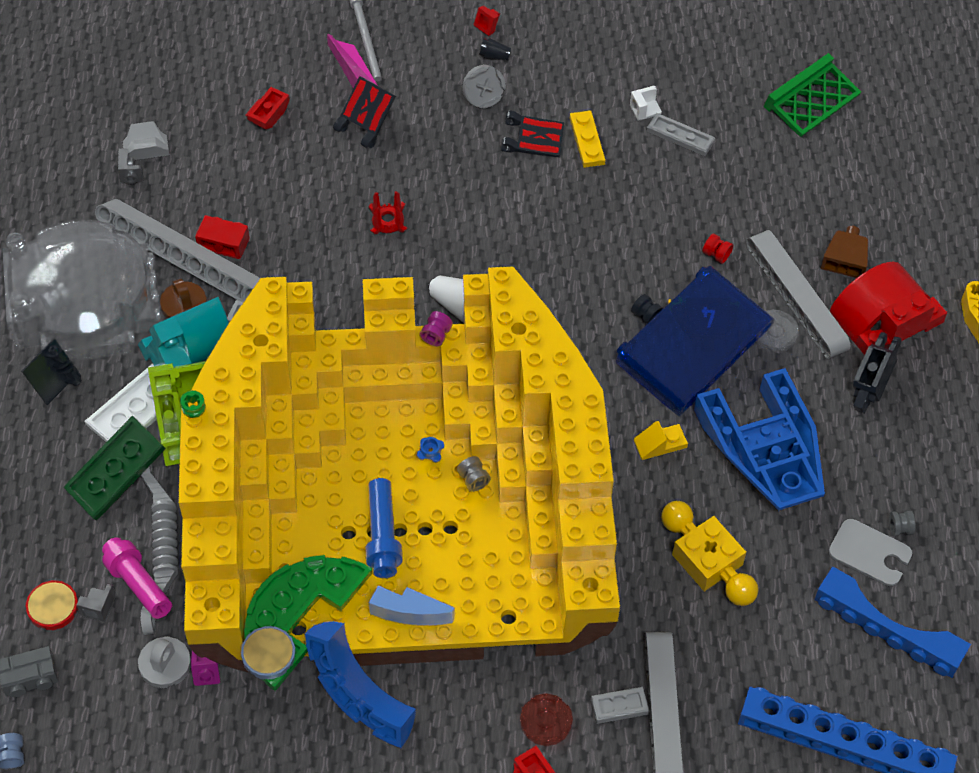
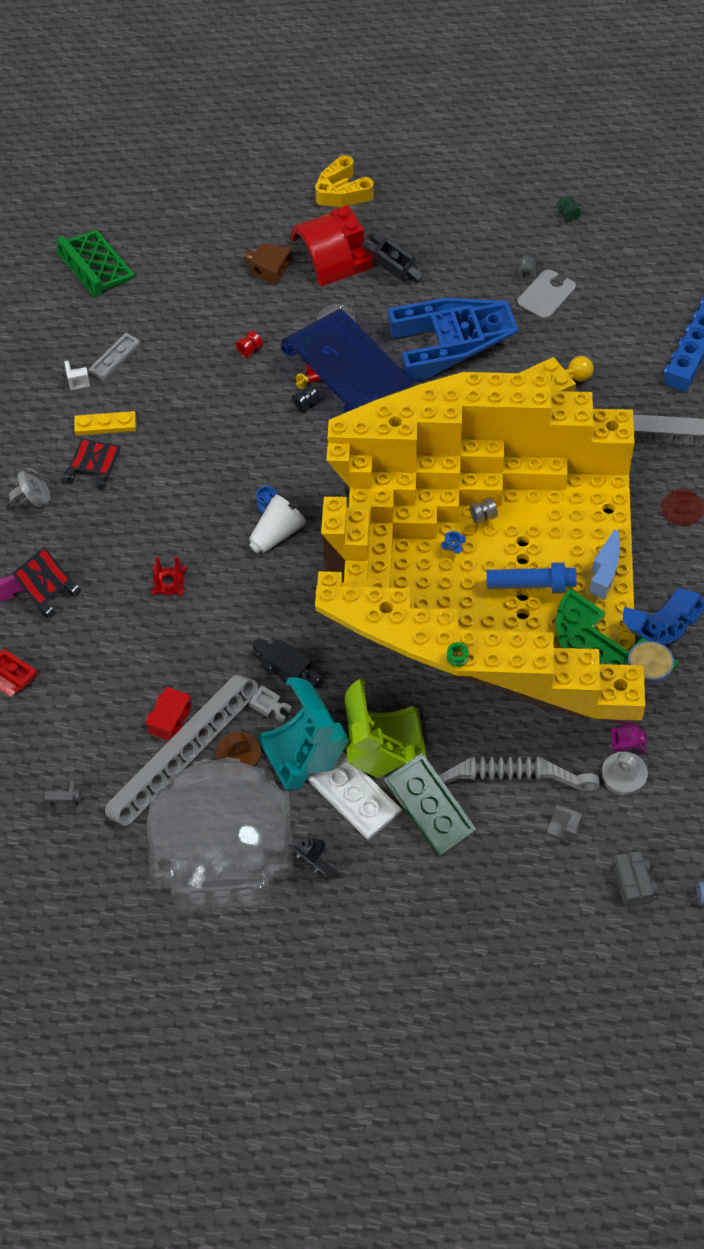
camera: 80 degrees left, 0 degrees up
pearl gold tile [26,580,78,630] -> none
dark pink piece [102,537,172,619] -> none
light grey slope [123,121,169,160] -> none
magenta wheel [420,311,453,347] -> none
light grey plate [591,687,649,724] -> none
light grey beam [746,230,851,359] -> none
blue arch [814,566,971,678] -> none

